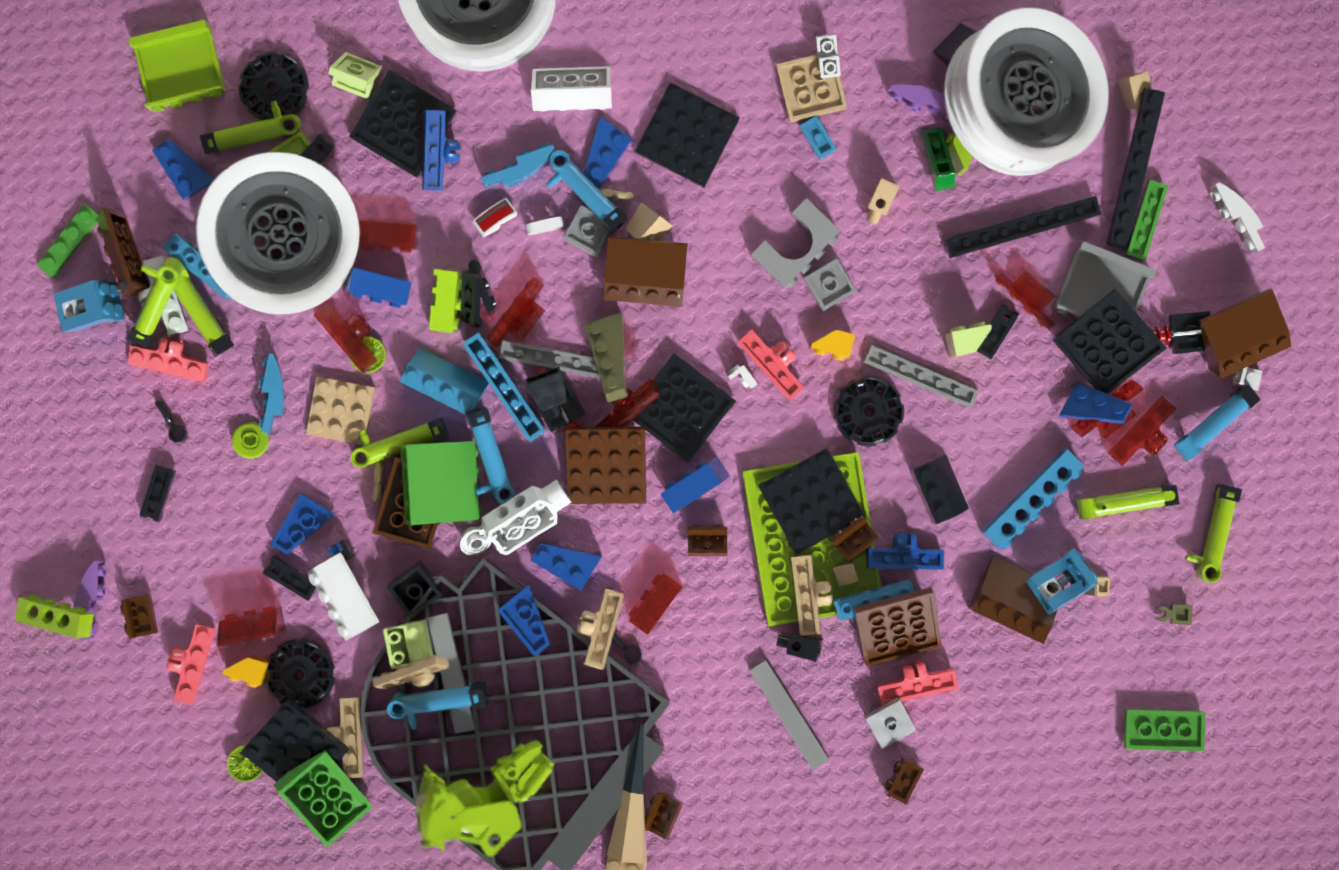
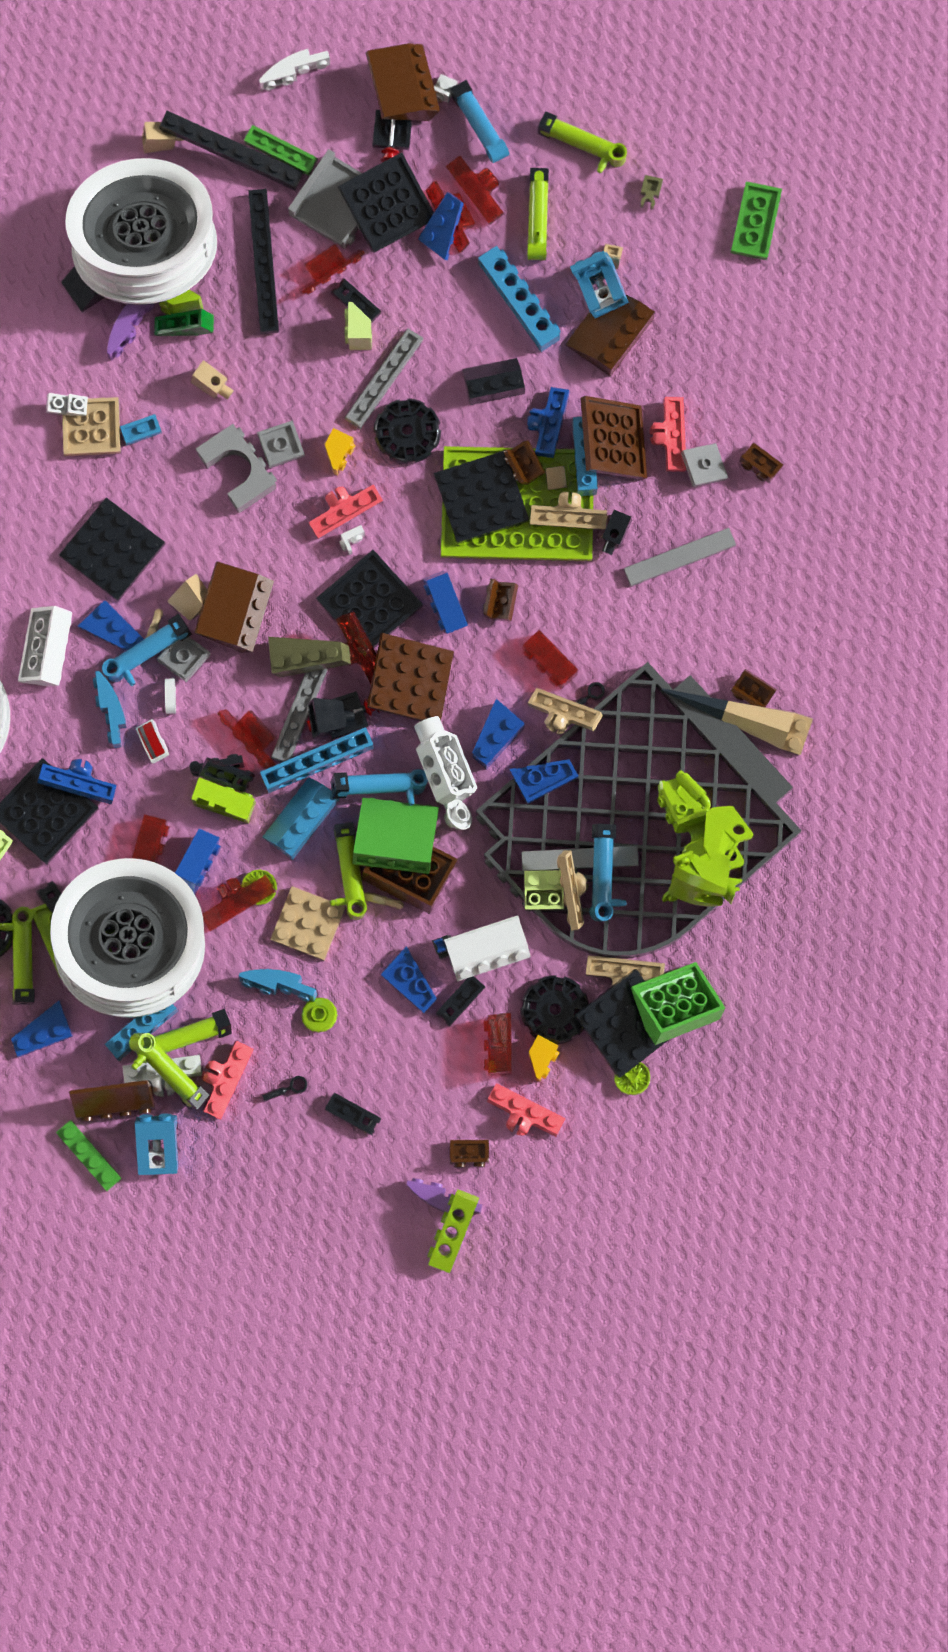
camera: 80 degrees left, 10 degrees down
black slope [386,560,442,619] -> none

